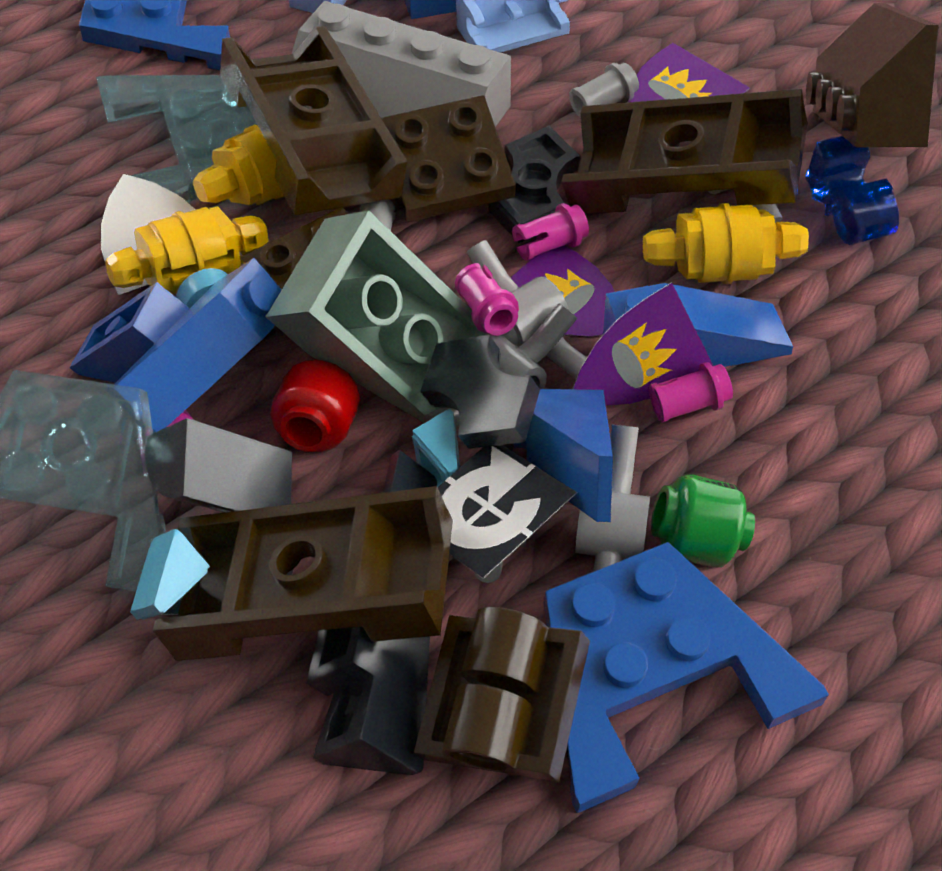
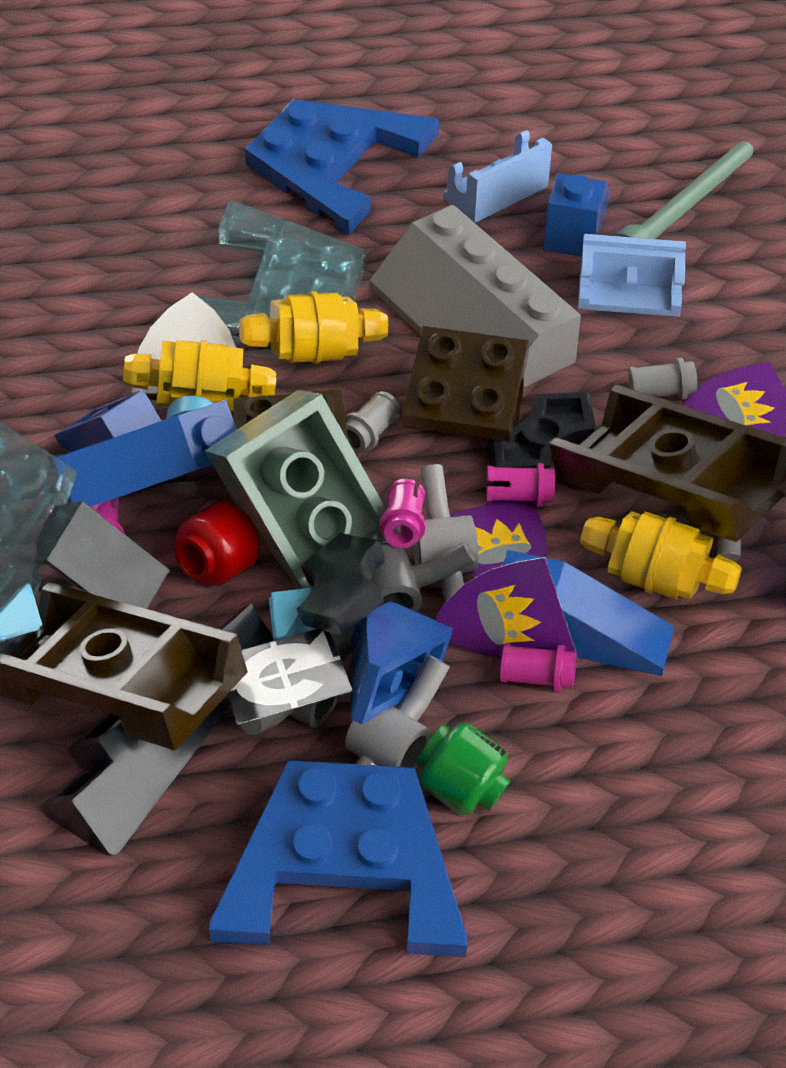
camera: 25 degrees right, 5 degrees down
dark brown piece [220,26,407,215] -> none
dark brown plate [414,607,590,782] -> none

